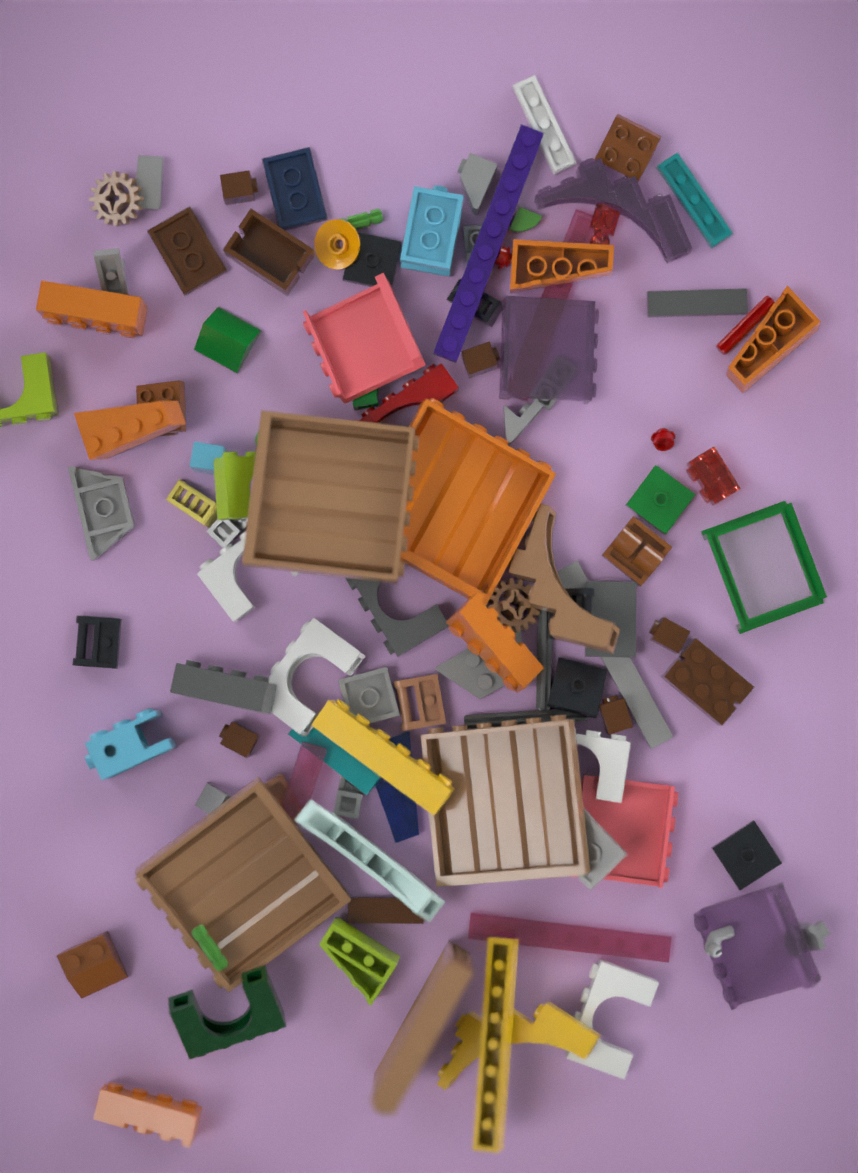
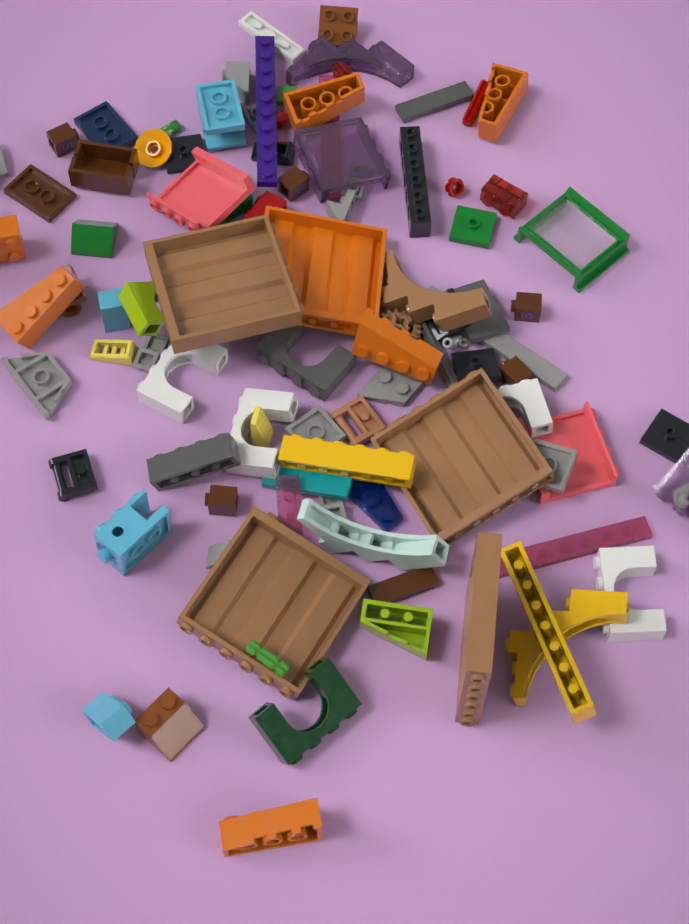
camera: 25 degrees left, 25 degrees down
dark orange plate [601,516,672,587] -> none
teal tile [656,152,733,249] -> none
reddish brown piece [661,638,754,726] -> none
none -> medium azure brick [81,692,136,742]
none -> light yellow slope [250,406,274,448]
none -> black brick [399,126,431,238]
none -> light grey arm [442,334,469,350]

